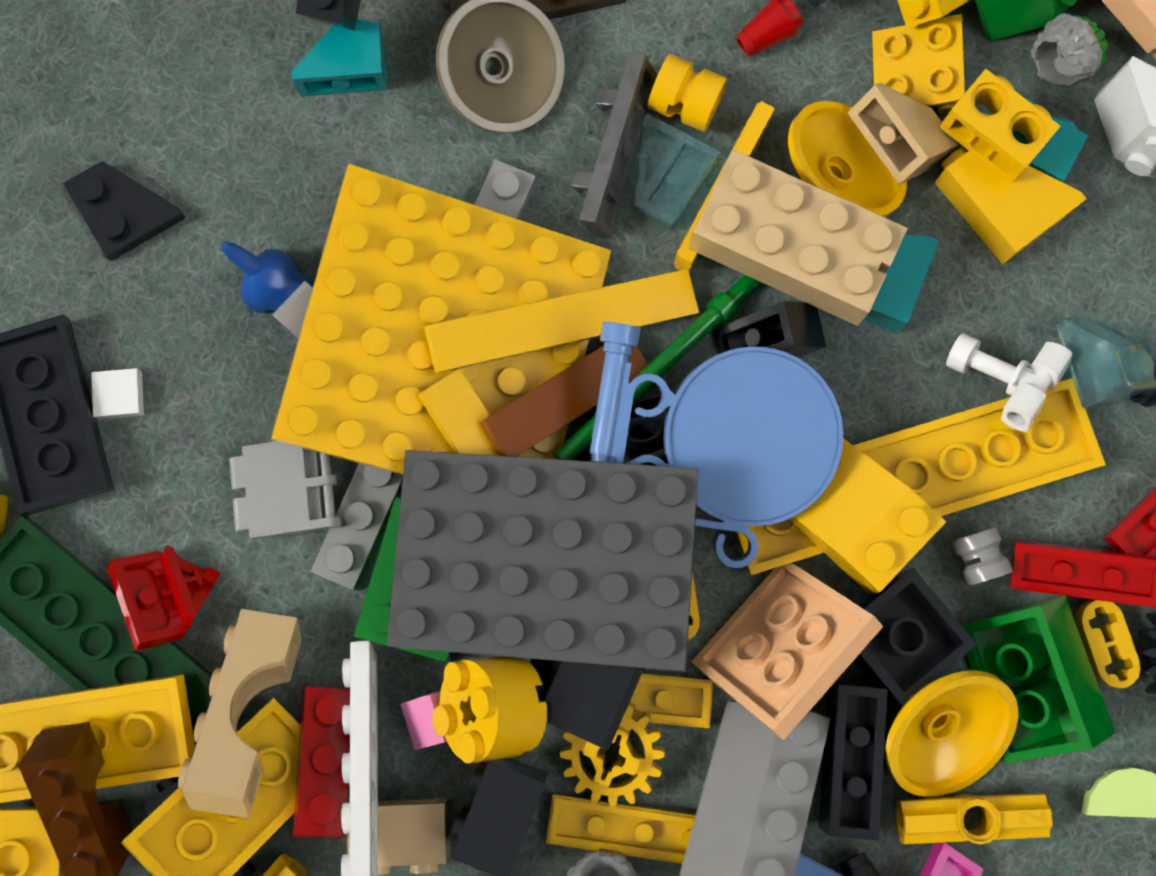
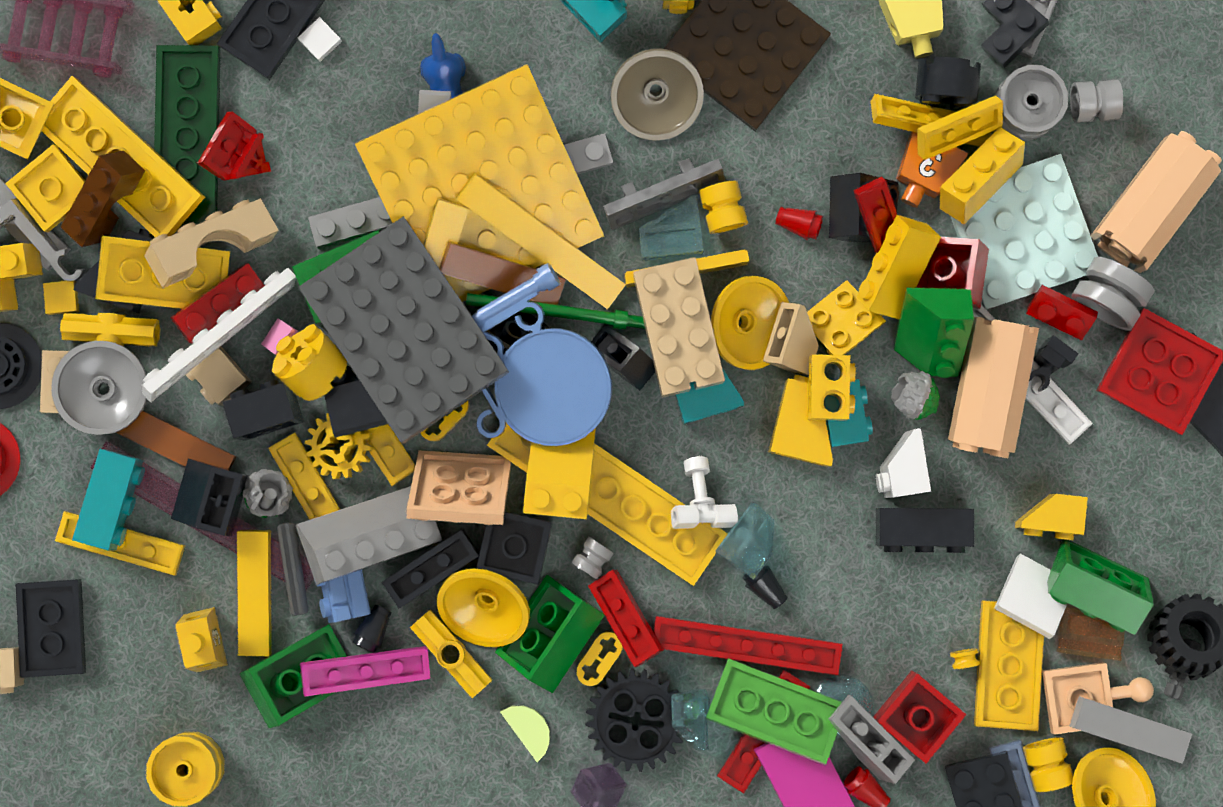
camera: 50 degrees right, 5 degrees up
light grey plate [229,441,341,539] -> none

